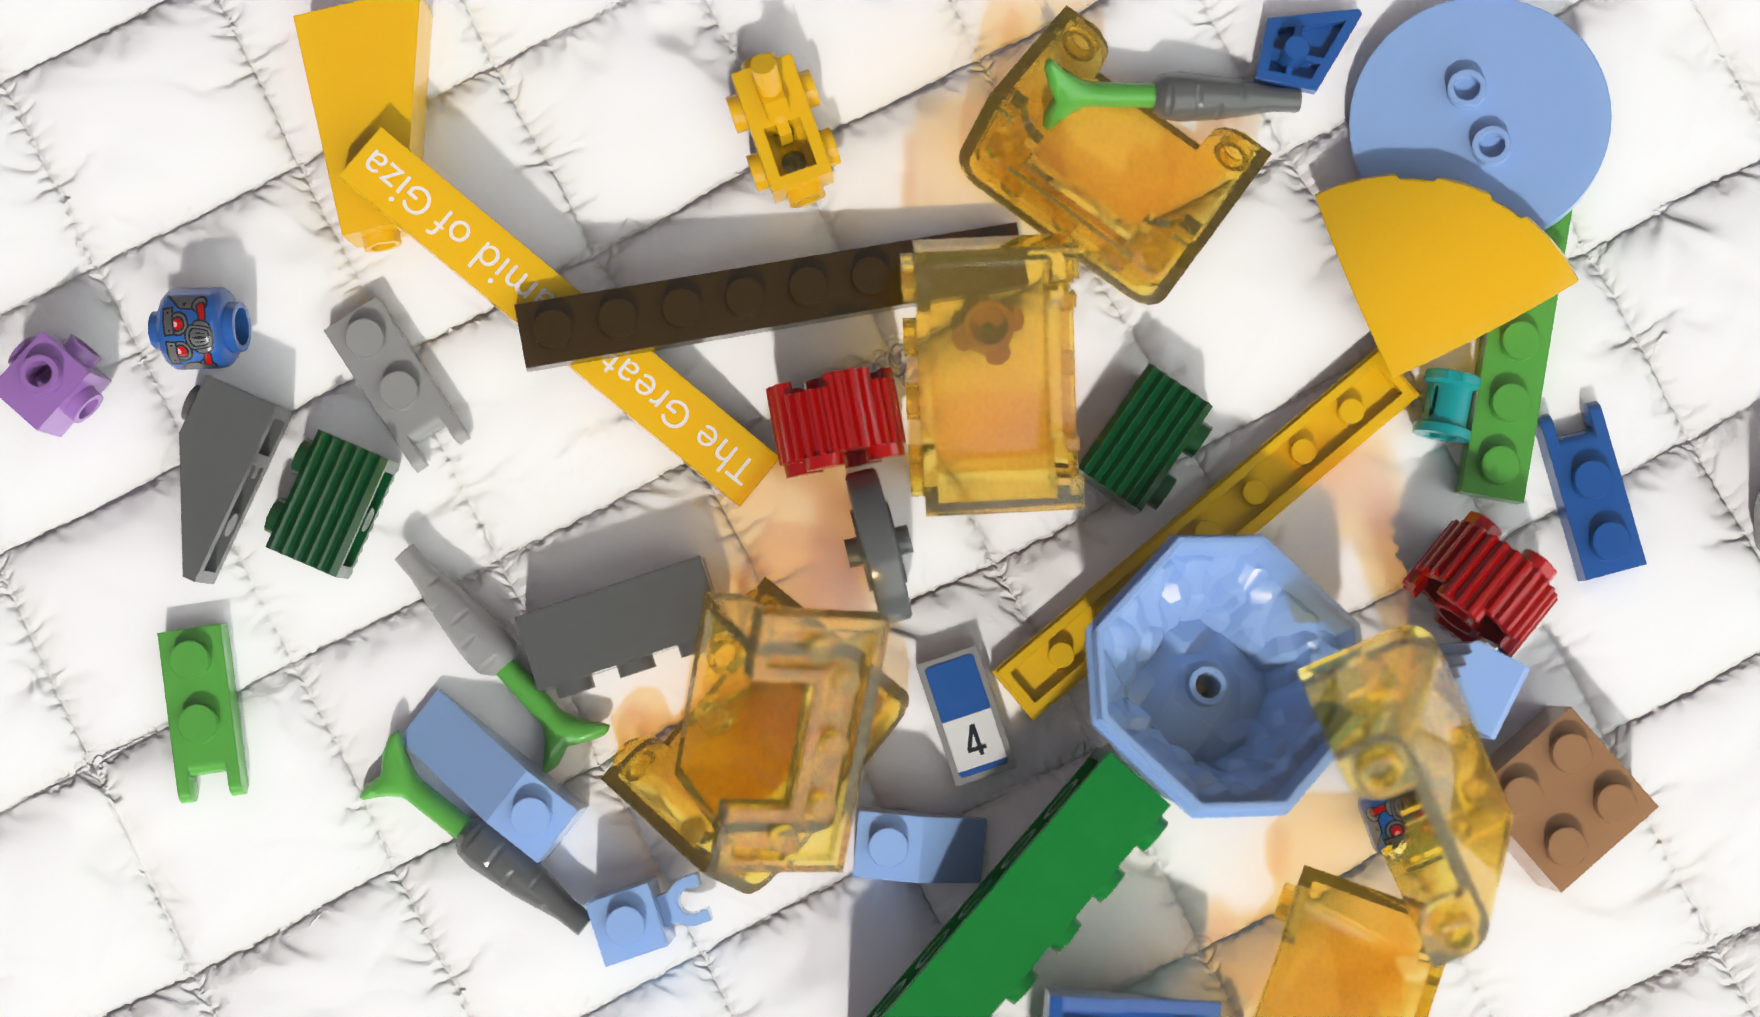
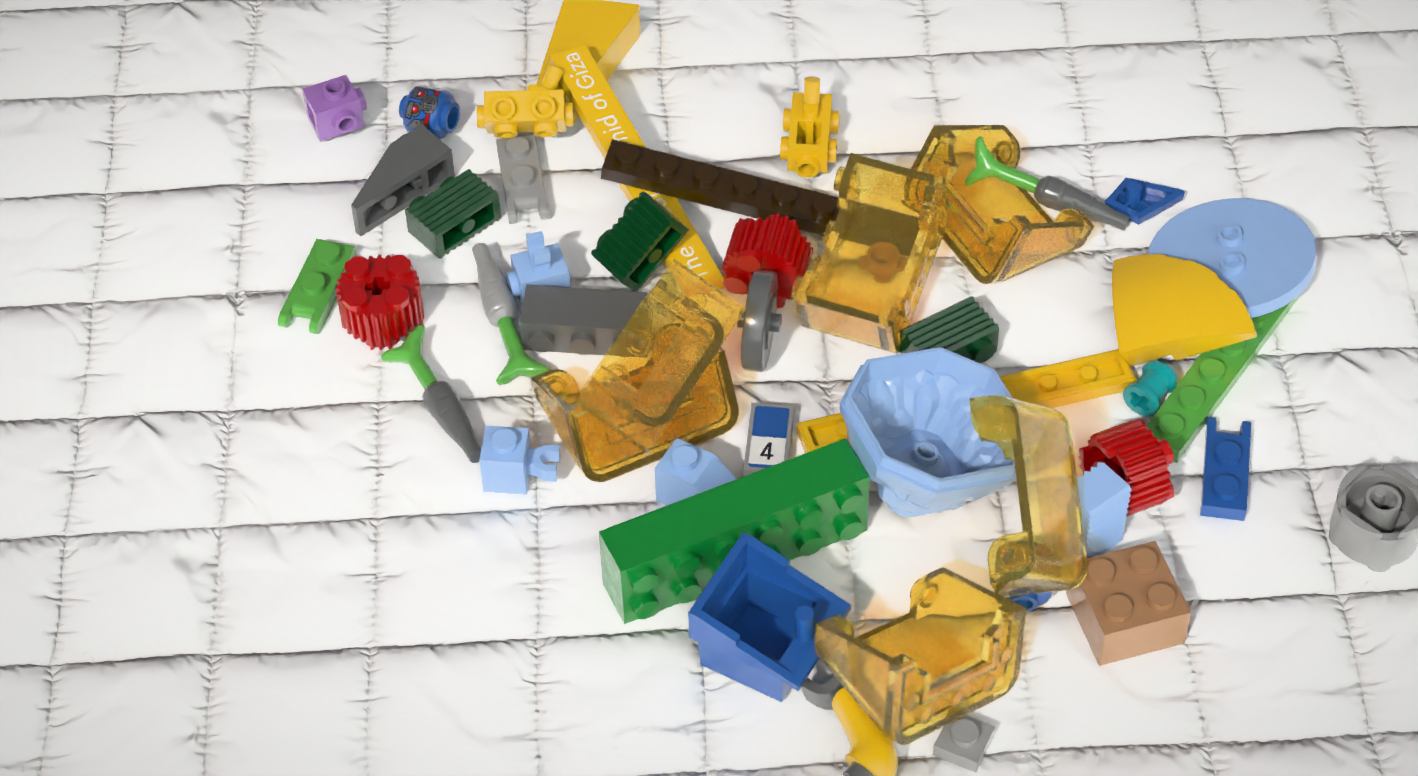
camera: 25 degrees right, 35 degrees down
light blue slope [402,689,589,863] -> none
none -> red brick [336,255,424,350]
none -> yellow brick [477,65,574,139]
none -> light blue brick [506,231,571,305]
none -> dark green brick [591,191,689,292]

